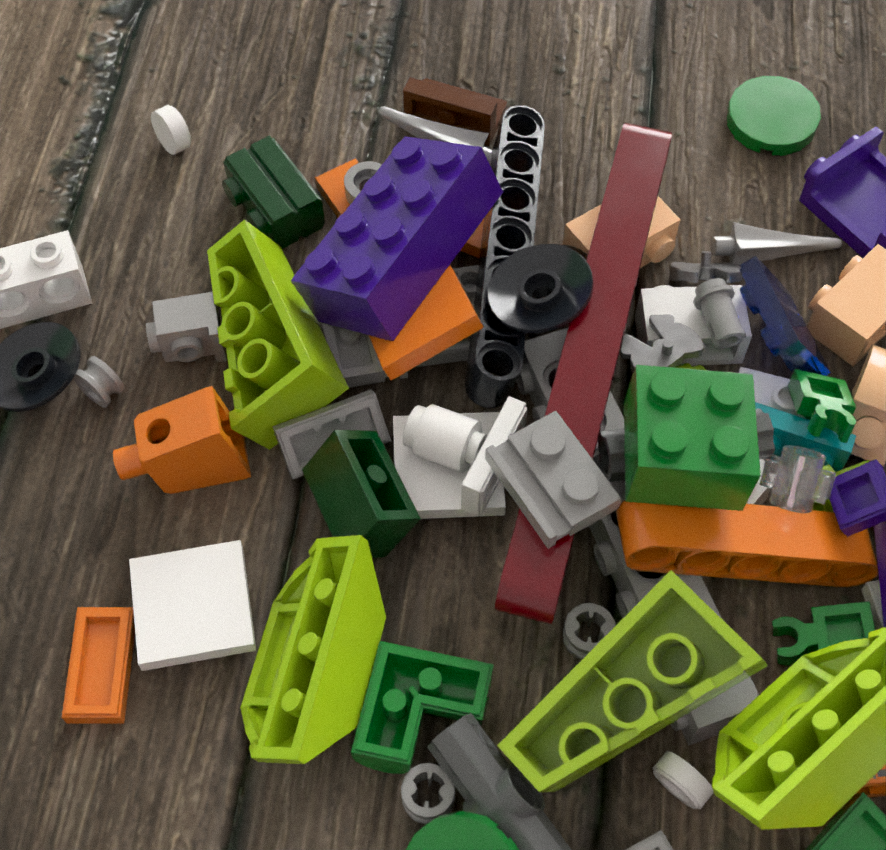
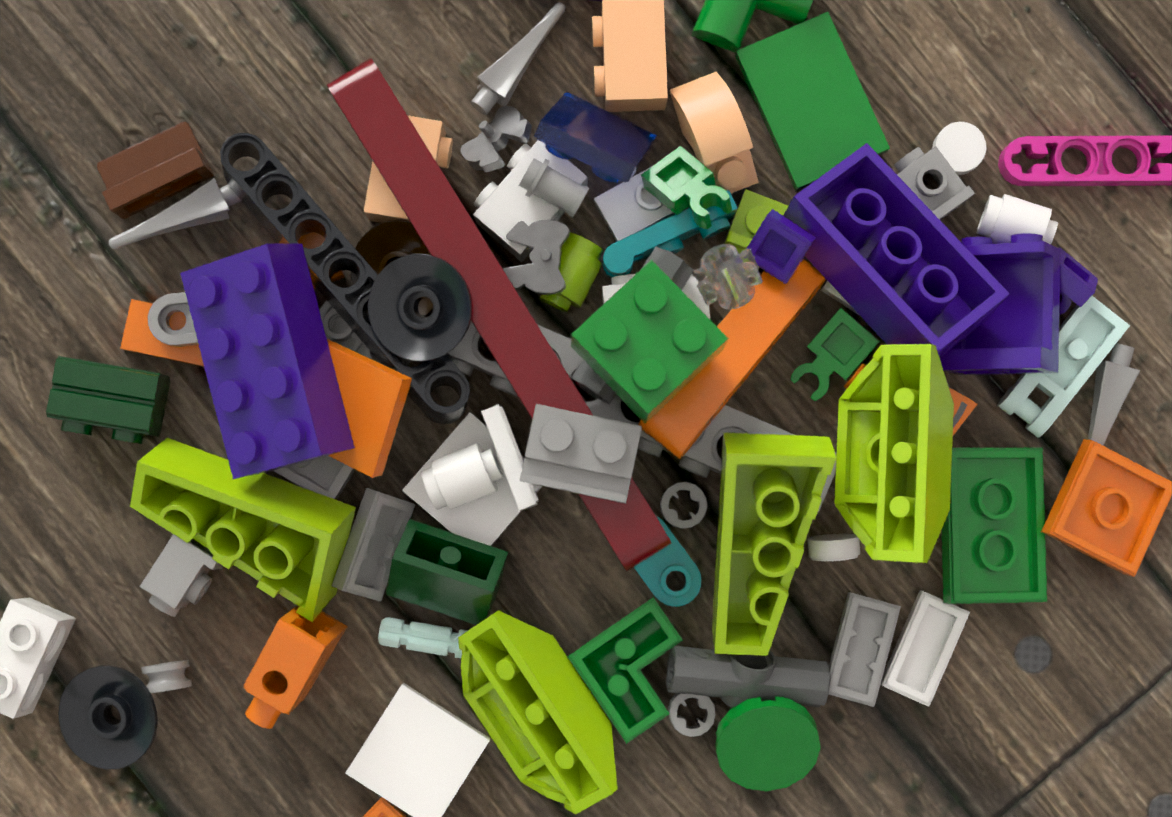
camera: 50 degrees left, 25 degrees up
none -> light aqua axle [378,617,468,658]
none -> teal plate [633,516,701,607]

